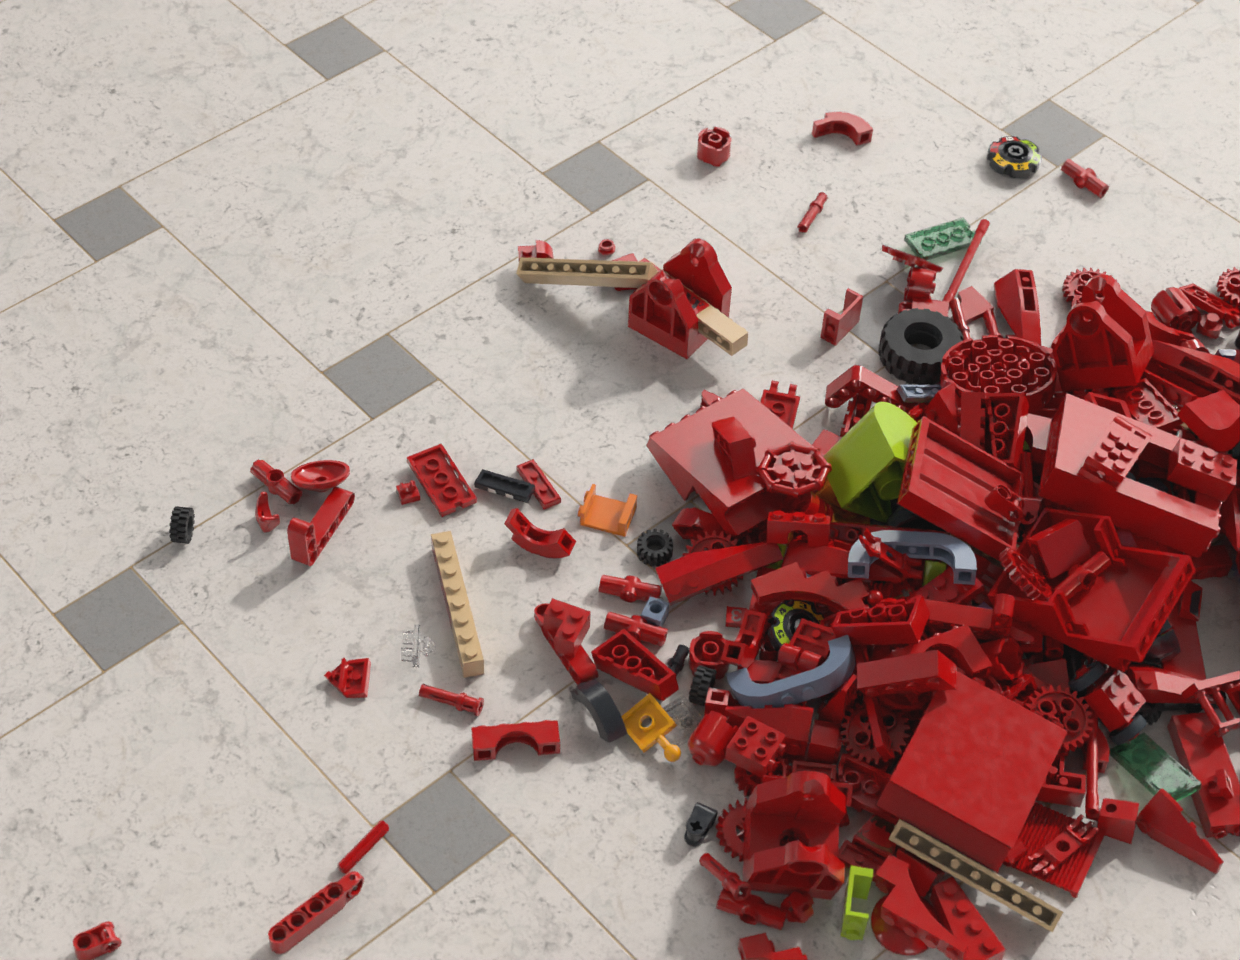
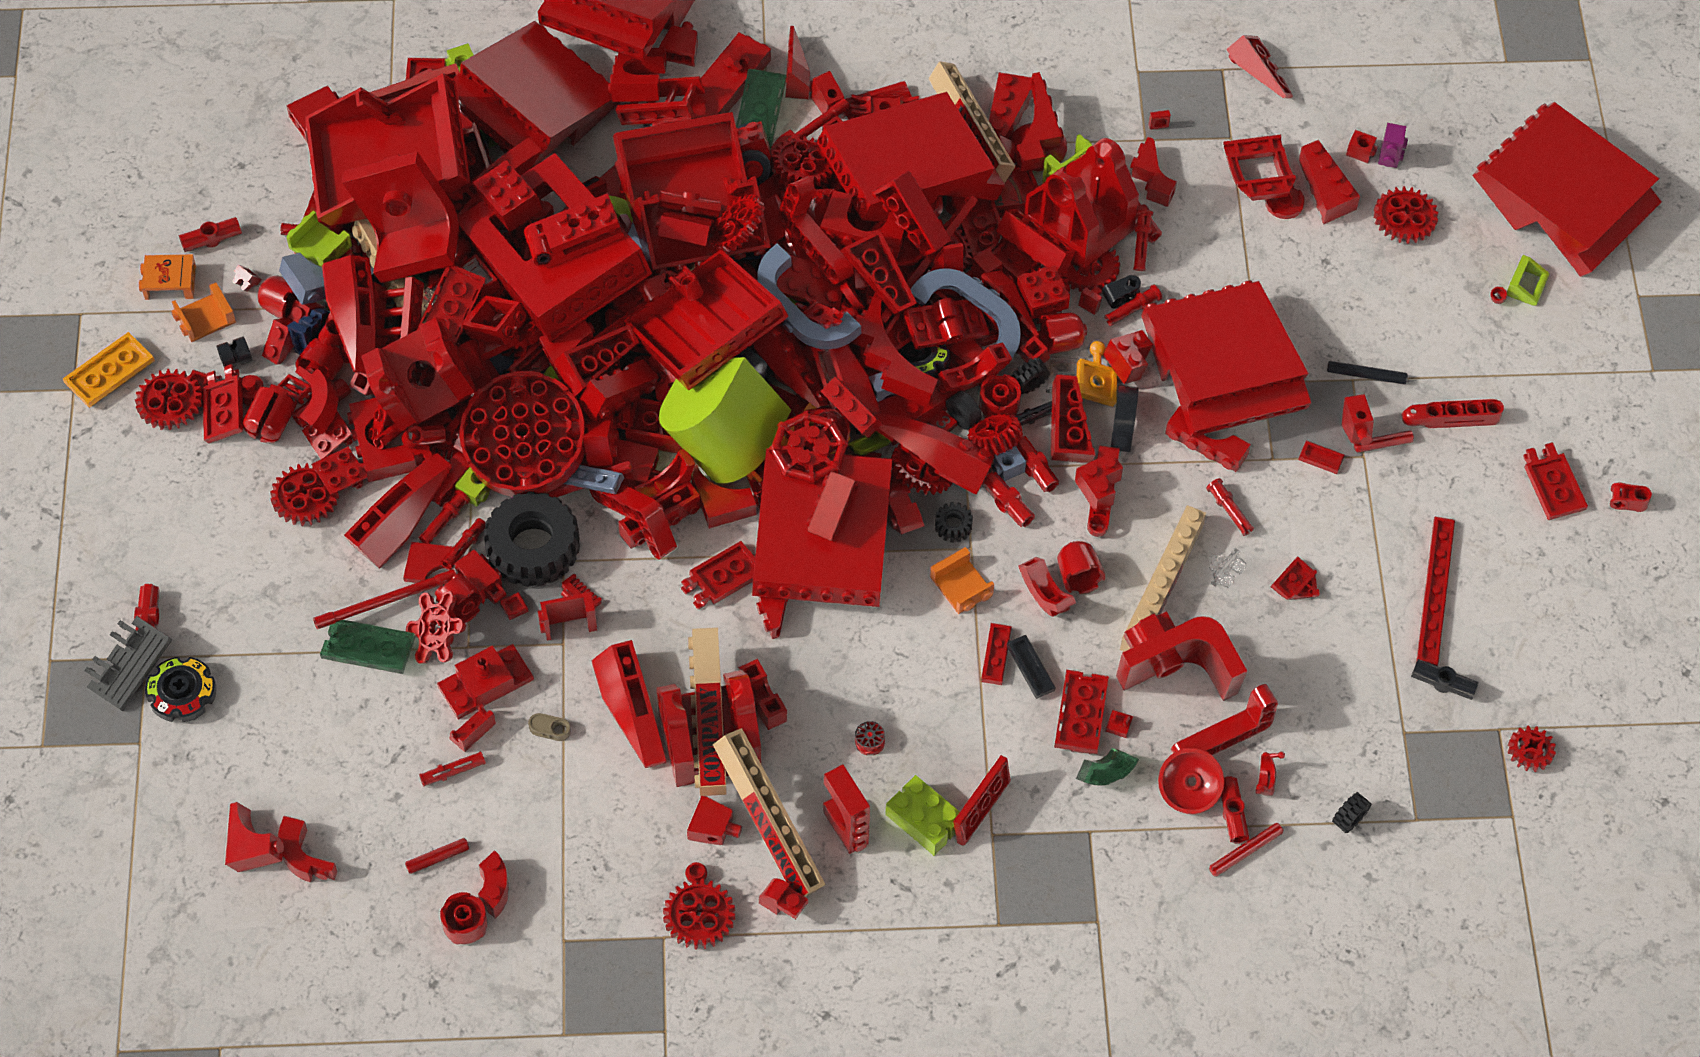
camera: 140 degrees left, 10 degrees up
none -> dark grey hinge [84,616,172,711]
none -> red arch [225,802,284,872]
none -> red axle [405,838,469,874]
none -> red brick [437,644,534,720]
none -> red hinge [449,704,496,752]
none -> red brick [478,850,509,919]
none -> red tile [500,592,529,621]
none -> dark tan piece [528,713,571,741]
none -> red piece [561,574,602,608]
none -> red wedge [591,640,666,768]
none -> red gear [663,878,735,950]
none -> red arch [738,658,787,730]
none -> red arch [823,764,870,854]
none -> red wheel [855,721,885,755]
none -> lime piece [885,775,960,856]
none -> black tyre [946,391,982,430]
none -> red tile [953,755,1011,846]
none -> red gear [967,413,1023,456]
none -> red cylinder [1057,541,1105,594]
none -> clear green brick [1076,748,1139,786]
none -> red tile [1078,286,1102,315]
none -> red brick [1103,330,1153,385]
none -> red pin [1104,284,1163,326]
none -> red piece [1116,611,1247,701]
none -> red panel [1141,280,1311,437]
none -> red axle [1209,823,1284,877]
none -> red tile [1298,440,1345,474]
none -> black axle [1327,361,1408,384]
none -> red torso [1341,394,1374,445]
none -> black piece [1411,659,1479,700]
none -> red tile [1416,516,1455,666]
none -> red gear [1507,725,1556,772]
none -> red tile [1523,442,1588,520]

